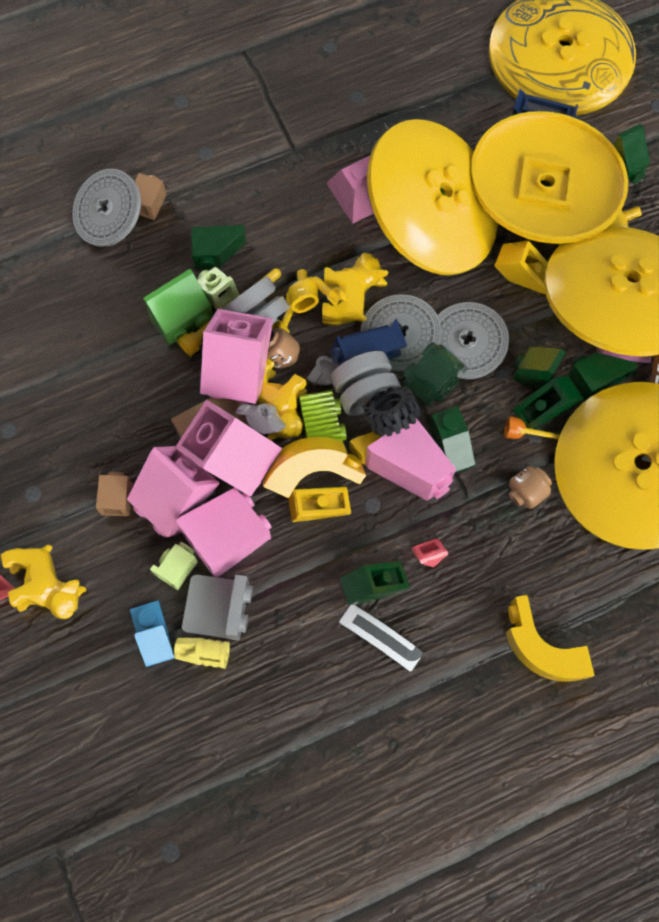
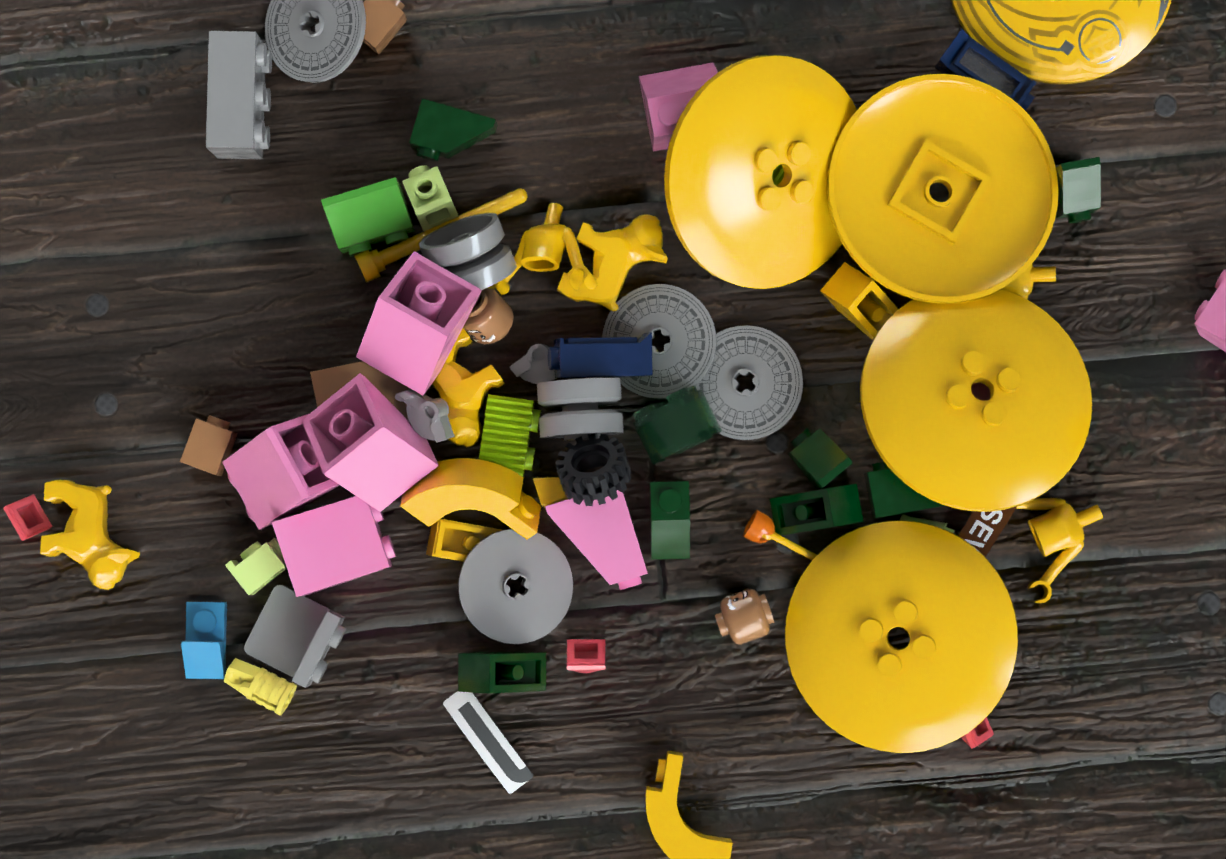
camera: 20 degrees right, 15 degrees up
none -> light grey piece [206,31,272,159]
none -> light grey piece [458,529,573,644]

